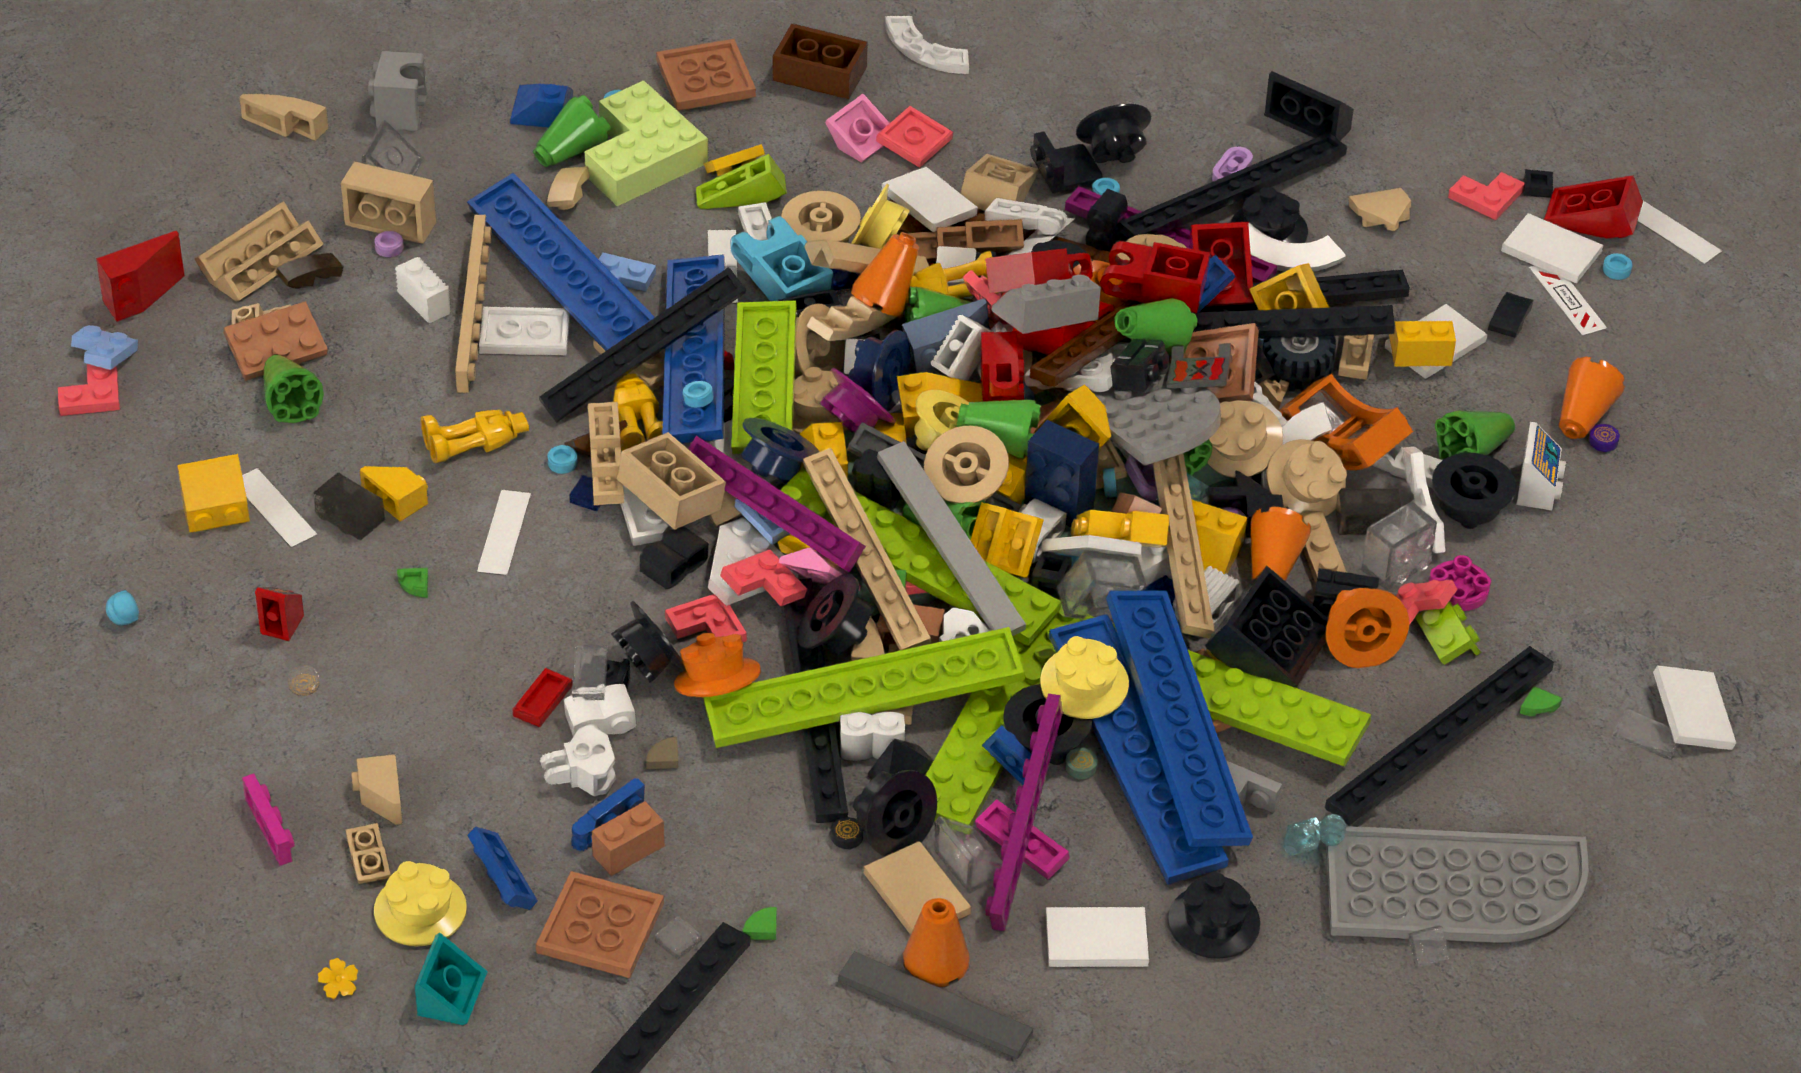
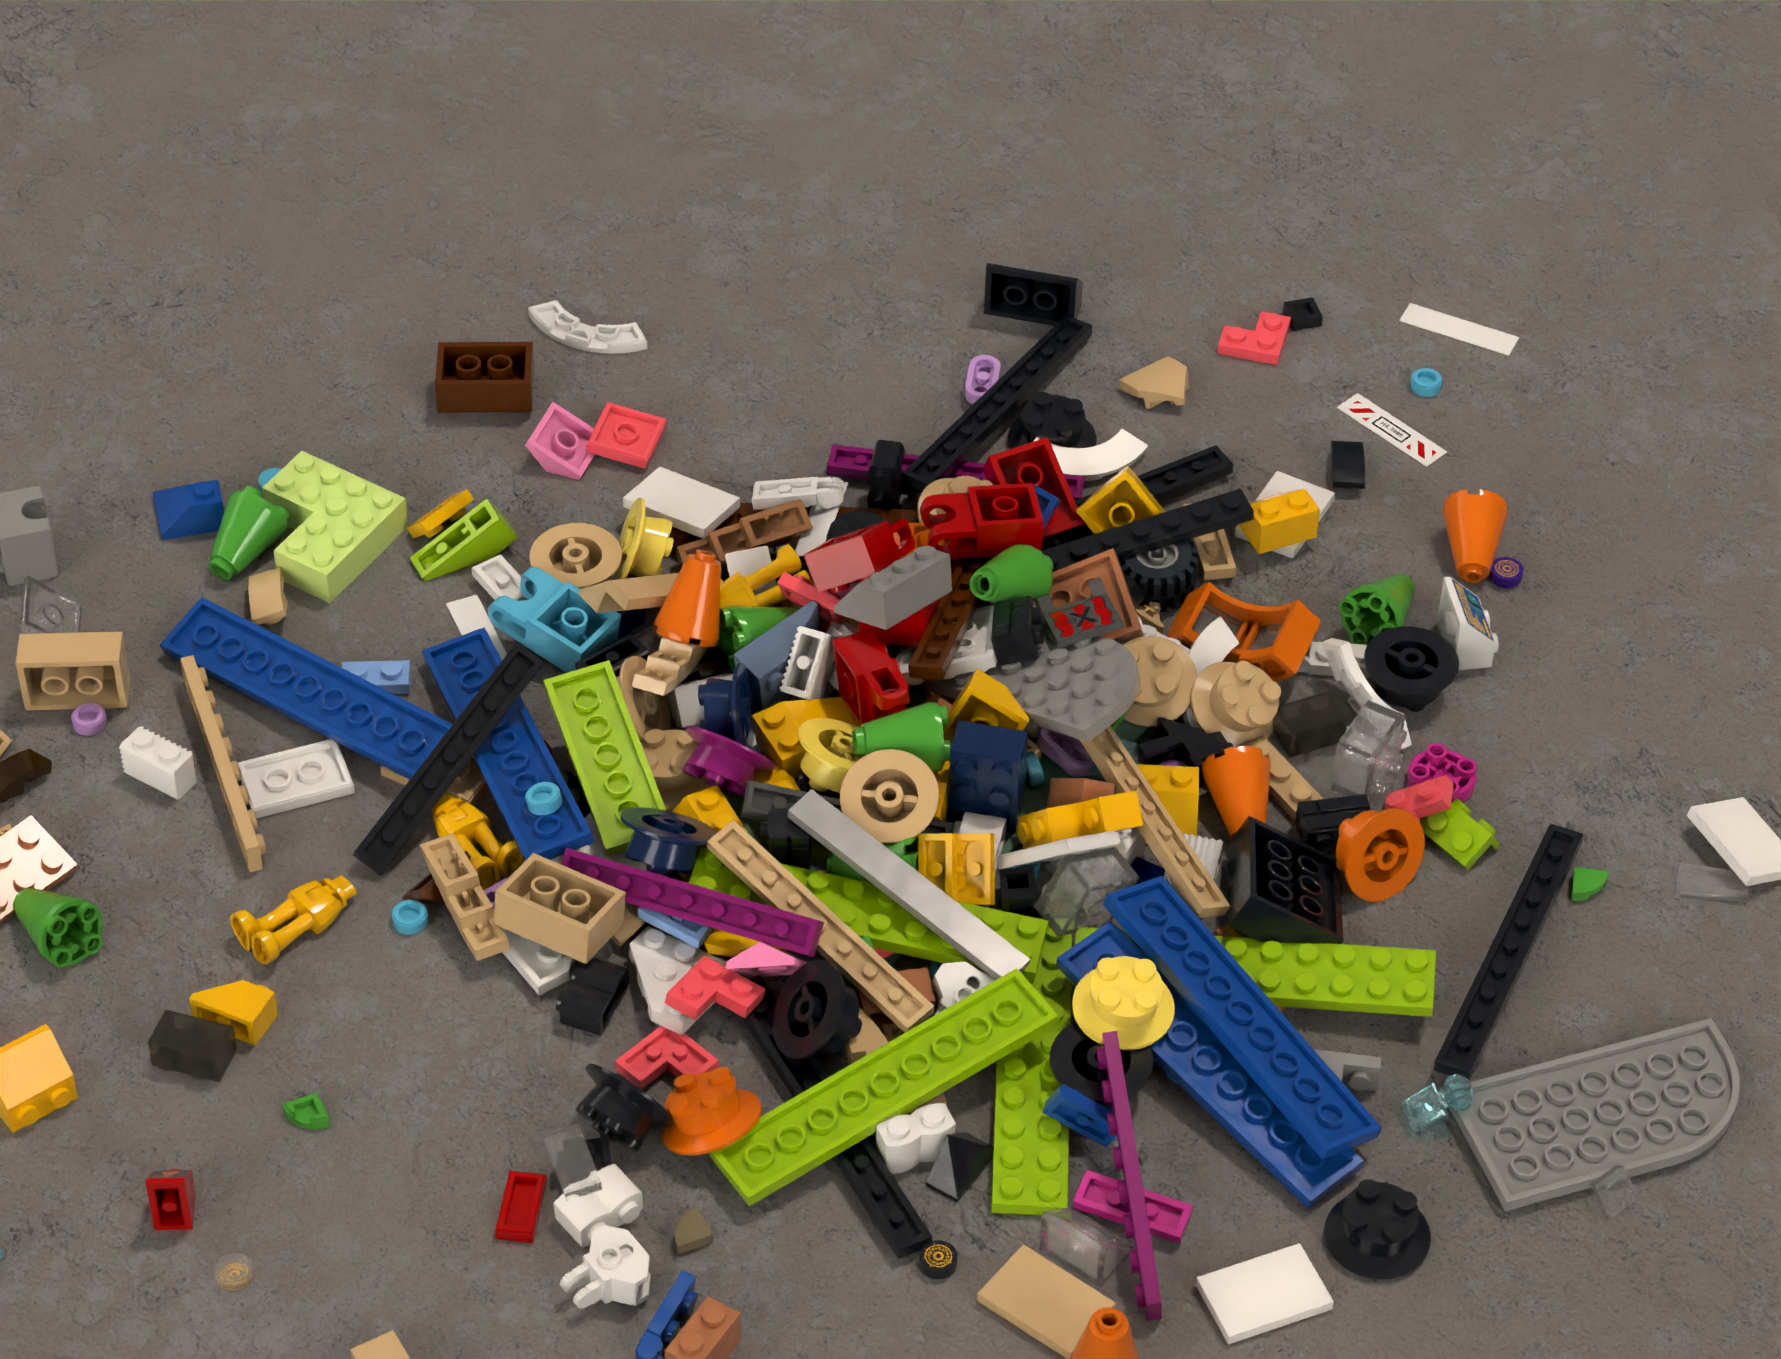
camera: 20 degrees left, 0 degrees up
white sticker [242,468,317,547] -> none
white sticker [477,490,531,575] -> none
clear blue tile [569,475,601,512] -> none
nougat plate [656,39,756,111] -> none
black piece [853,770,937,856] -> none
tan slope [961,154,1039,212] -> none
black bracket [1030,131,1103,193] -> none
sand green tile [1065,748,1098,779] -> none
black piece [1076,104,1151,163] -> none
medium azure tile [1092,178,1120,195] -> none
white tile [1501,213,1603,284] -> none
red slope [1544,175,1643,239] -> none

